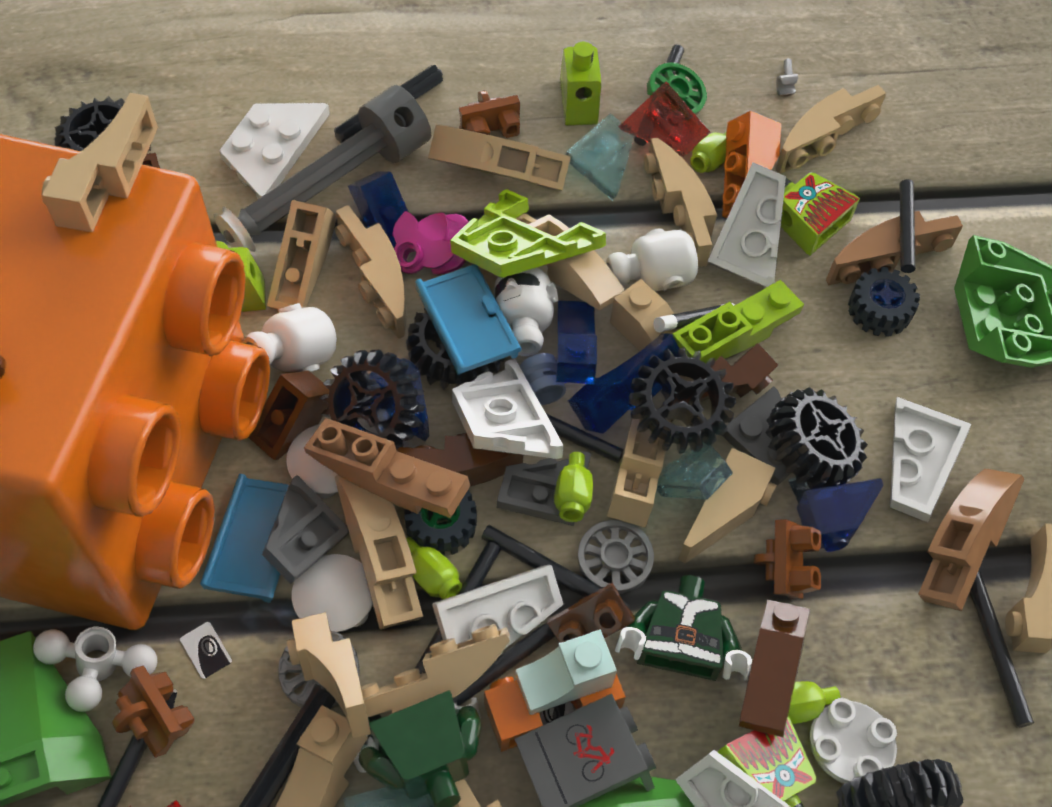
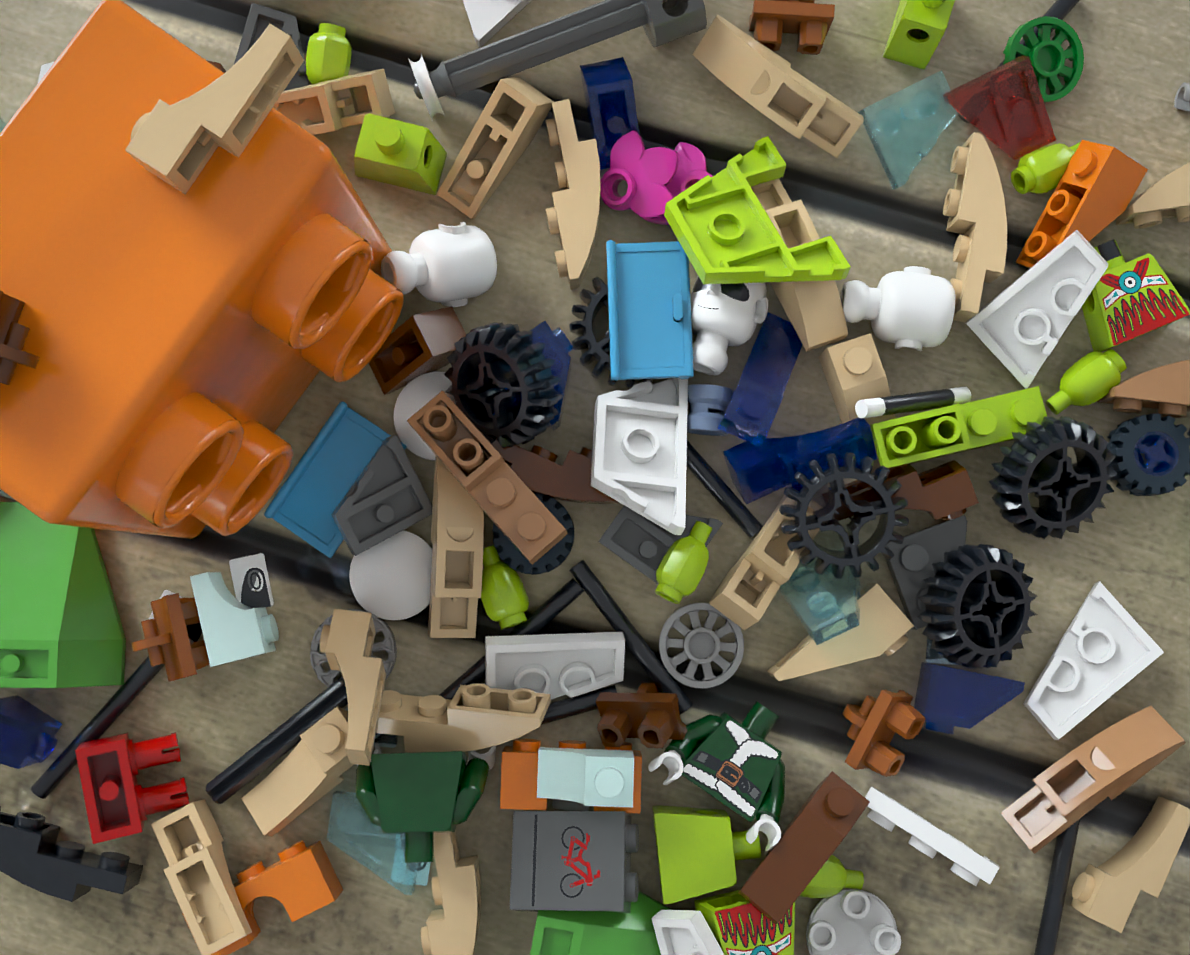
camera: 25 degrees right, 25 degrees up
white piece [33,627,157,712] -> none
none -> light aqua arch [190,572,279,667]
none -> lime torso [652,805,761,905]
none -> white wing [865,787,1000,886]
none -> black gear [989,416,1117,539]
none -> lime plant [1046,349,1127,415]

